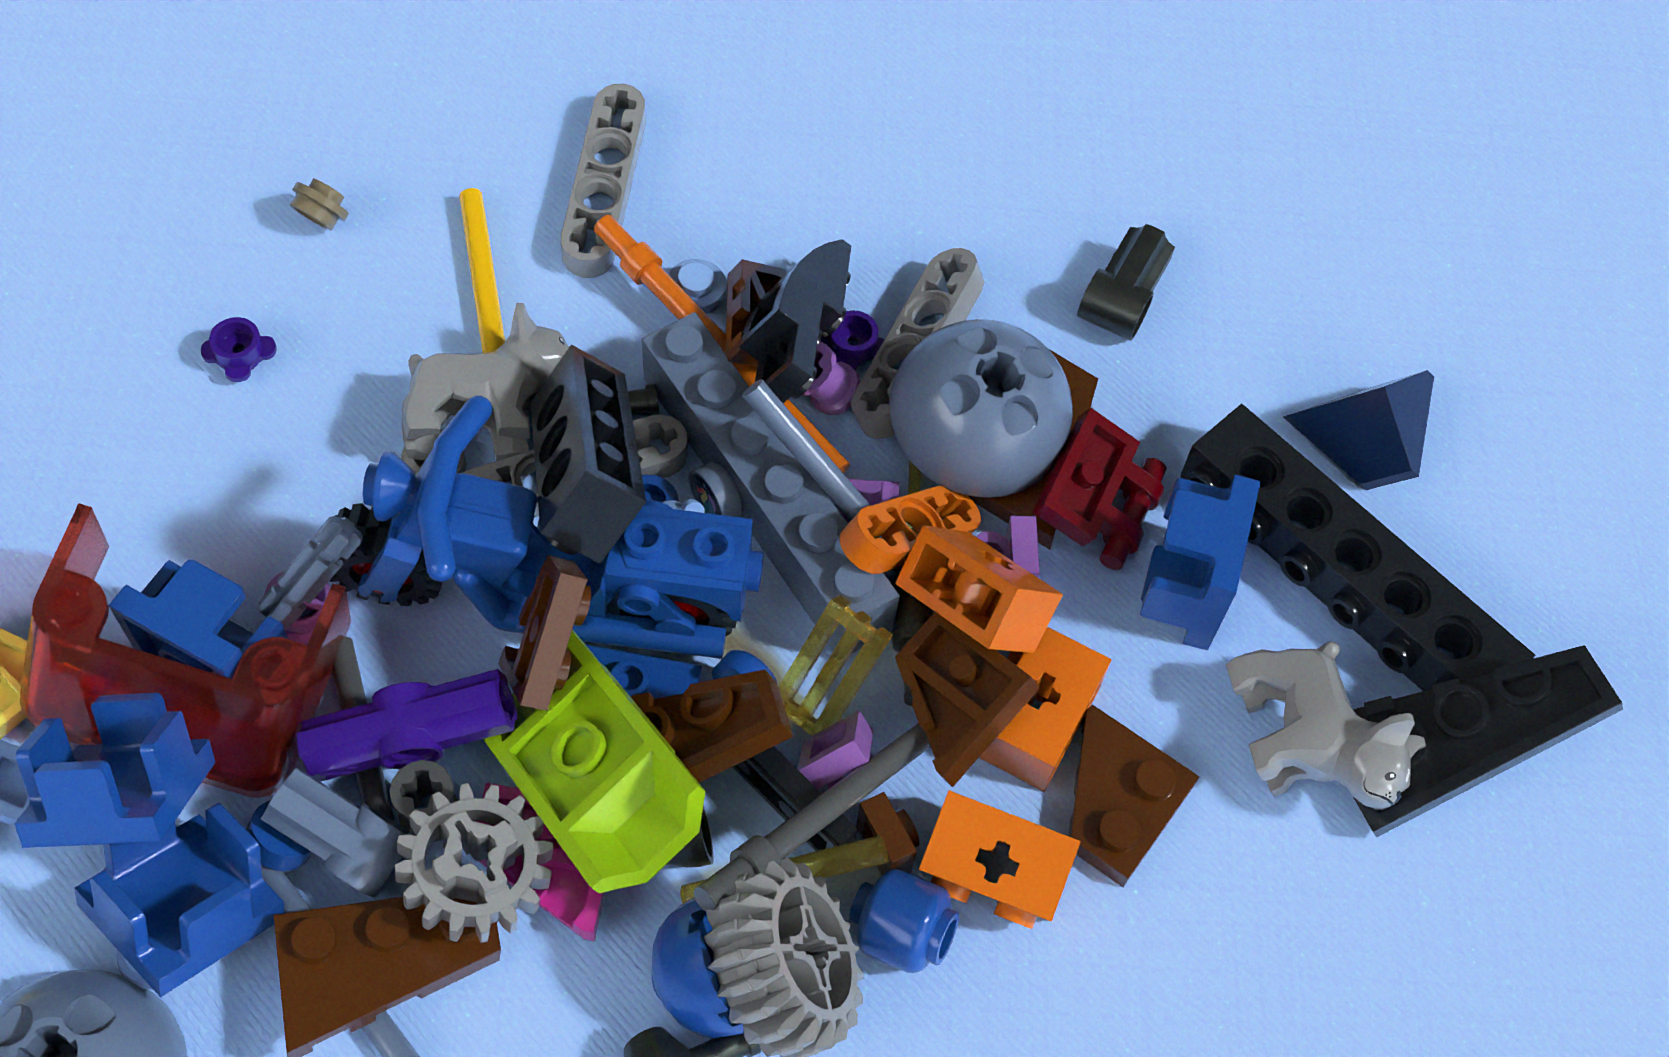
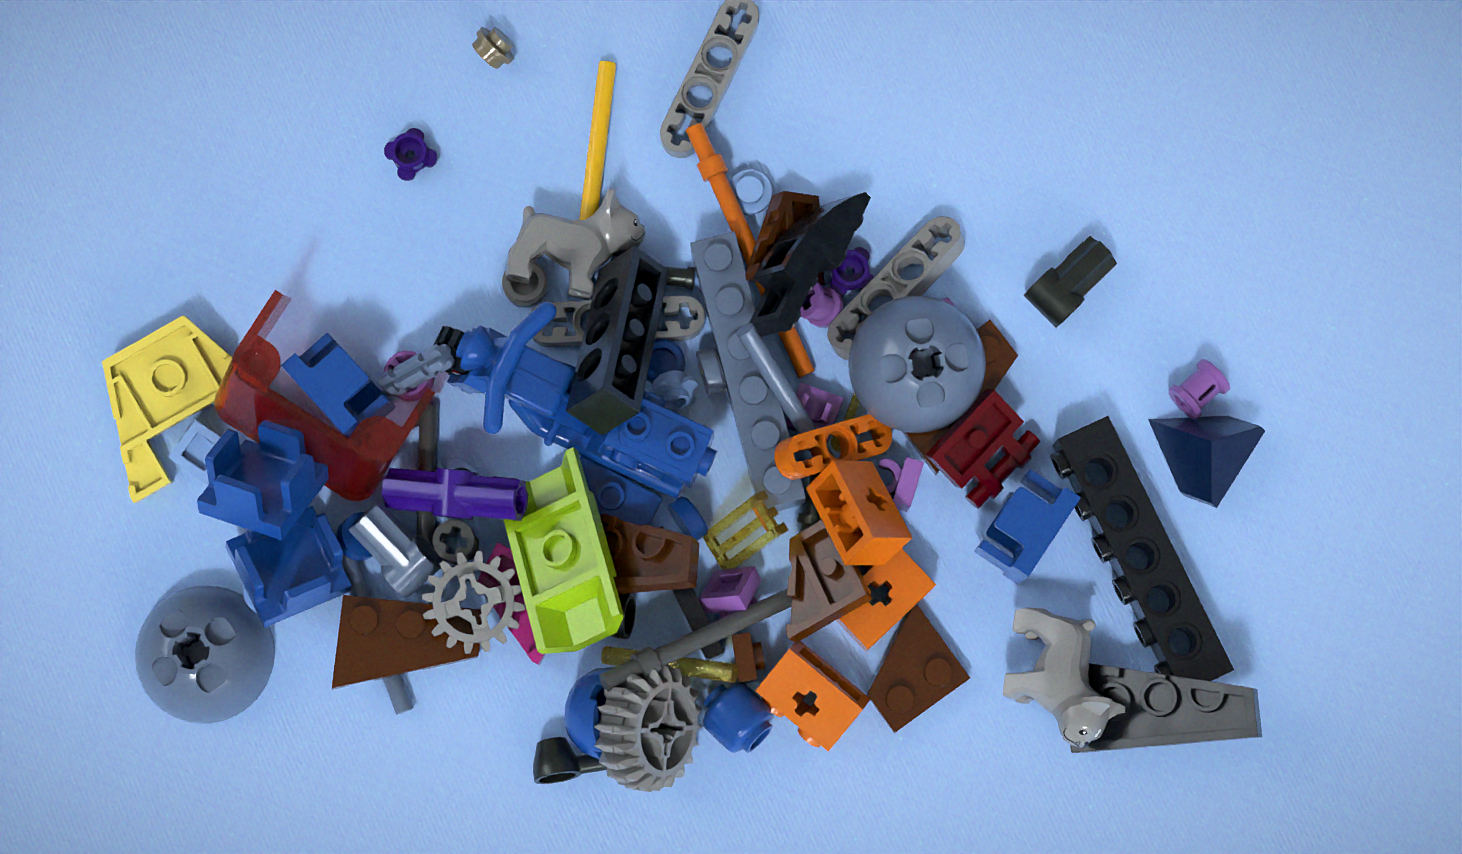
camera: 25 degrees right, 20 degrees up
reddish brown wing [498,555,591,711] -> none
none -> medium lavender bush [1168,359,1231,420]

